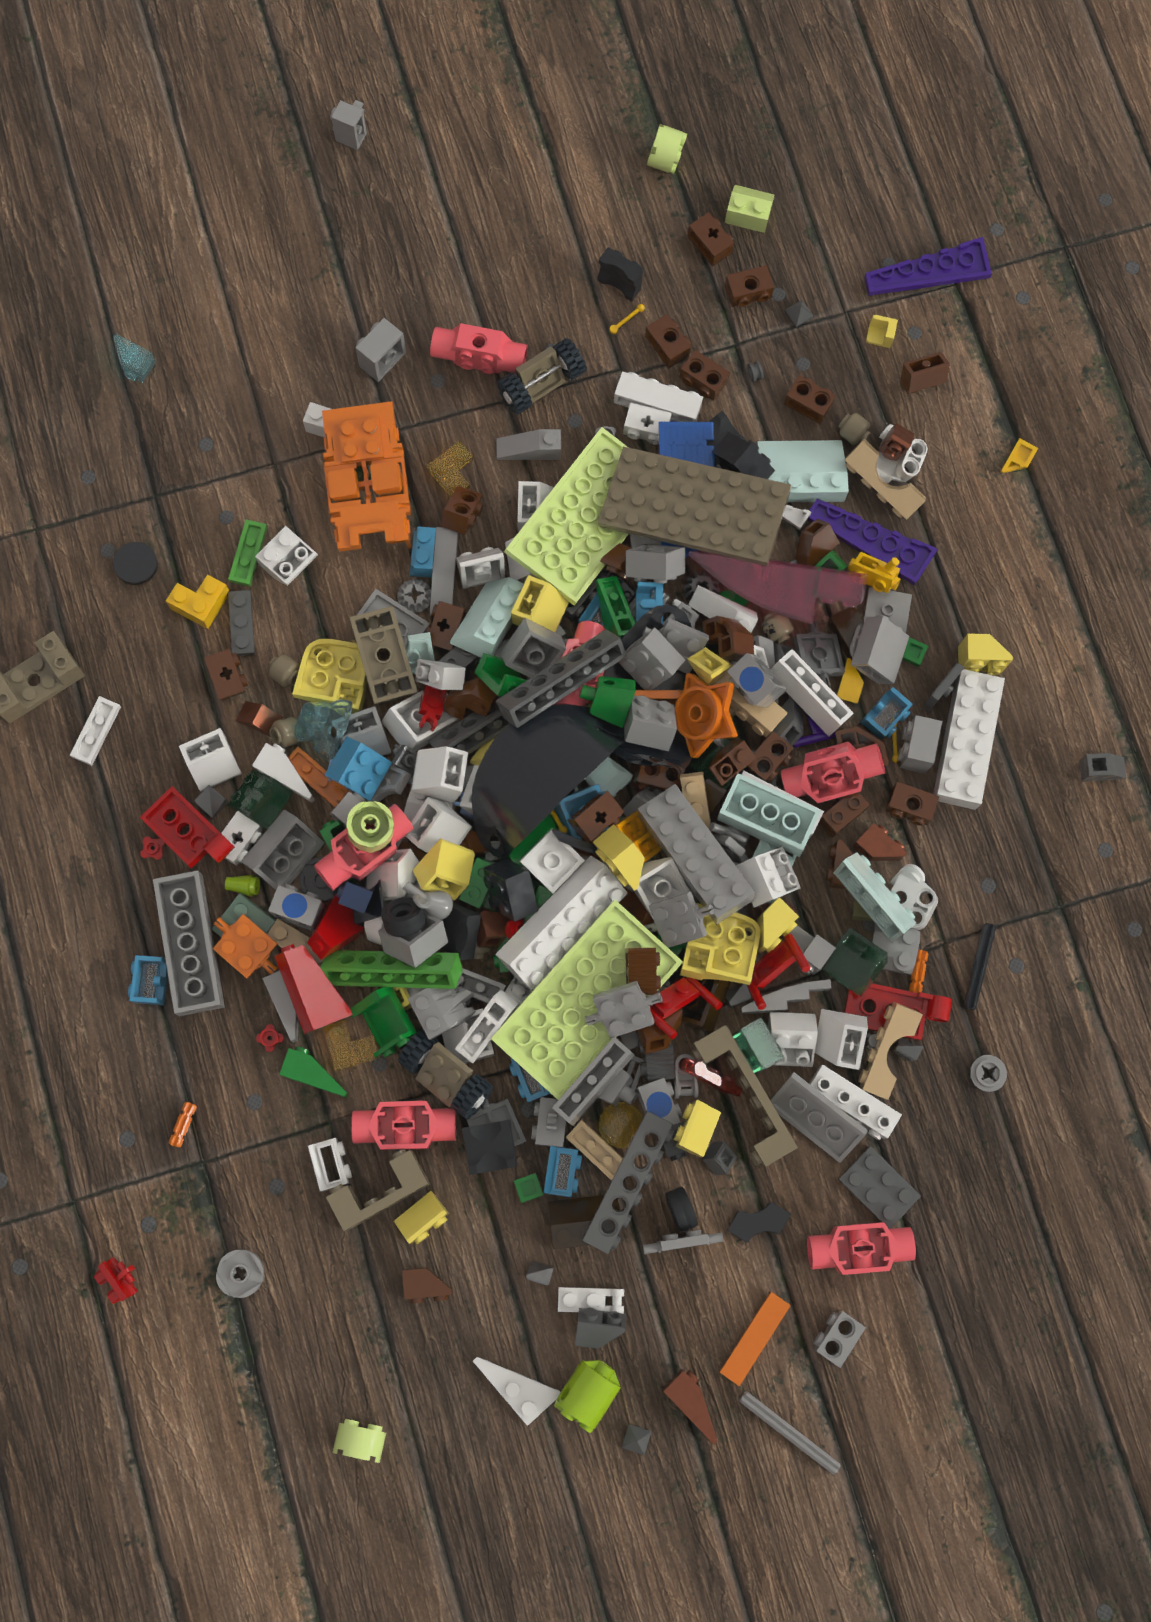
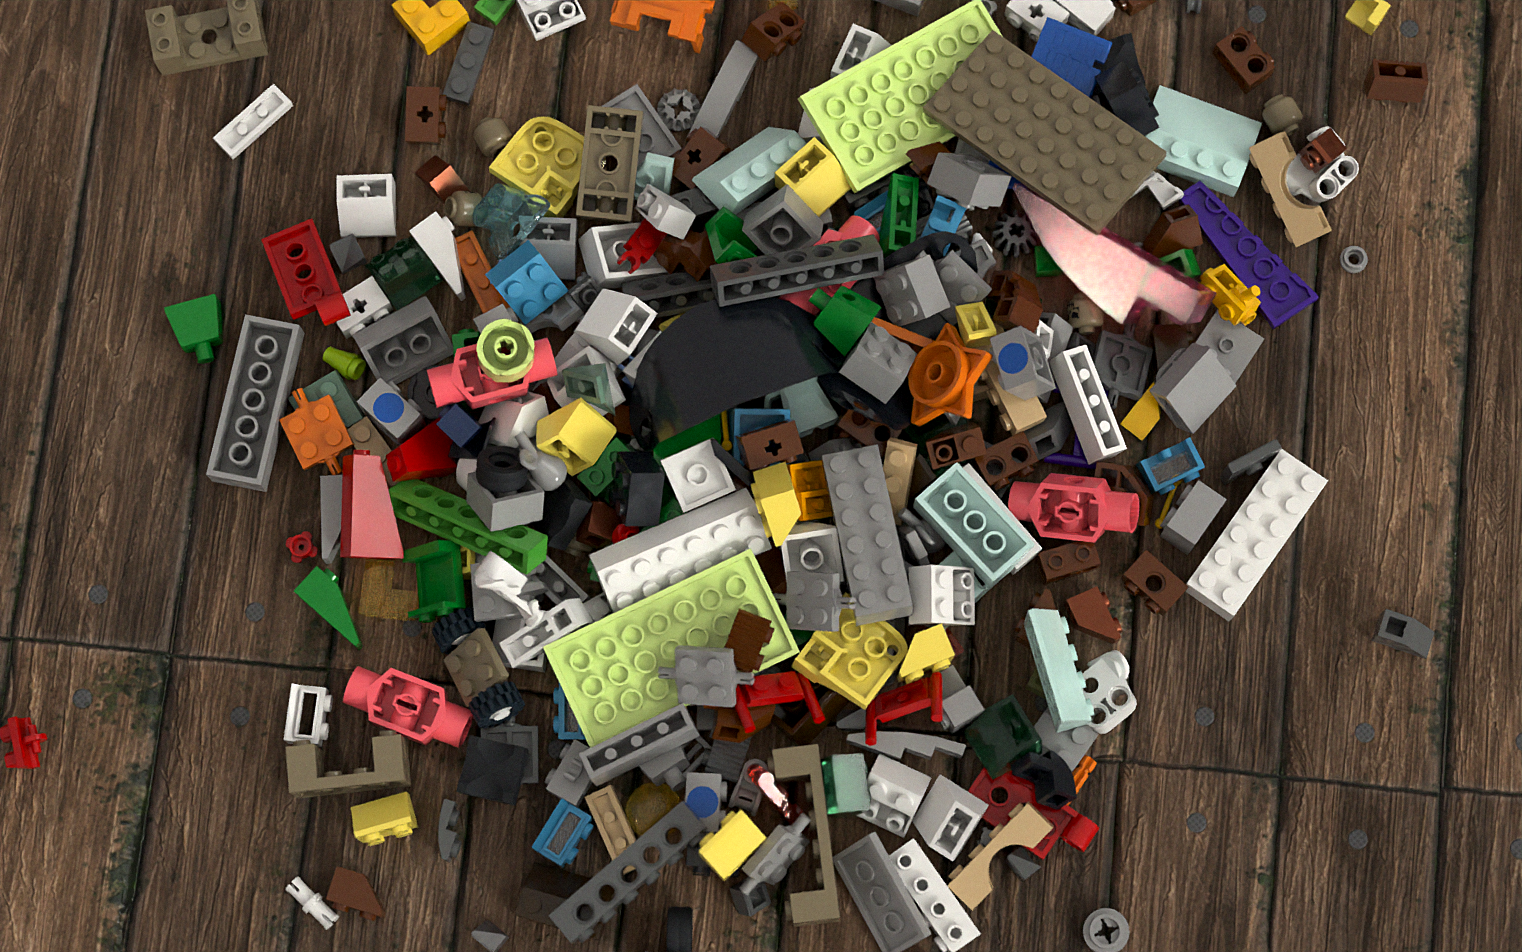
camera: 30 degrees right, 0 degrees up
dark azure window [128,955,168,1006] -> none
red plate [140,836,165,860] -> none
orange axle [169,1102,197,1147] -> none
light grey plate [216,1250,265,1298] -> none
dark azure window [409,527,436,578] -> none
white slope [456,547,505,589] -> none
green tile [514,1173,543,1203] -> none
white slope [688,585,758,633] -> none
green tile [902,637,928,667] -> none
light yellow slope [958,634,1013,675] -> none
black axle [963,923,996,1010] -> none
yellow slope [1001,438,1038,473] -> none
none -> green torso [164,294,223,364]
none -> white pin [285,876,339,930]
none -> dark grey slope [438,799,462,863]
none -> white piece [473,551,543,627]
none -> sand green slope [562,363,616,416]
none -> light grey plate [739,813,811,895]
none -> black brick [1011,750,1077,810]
none -> light grey plate [1340,246,1368,273]

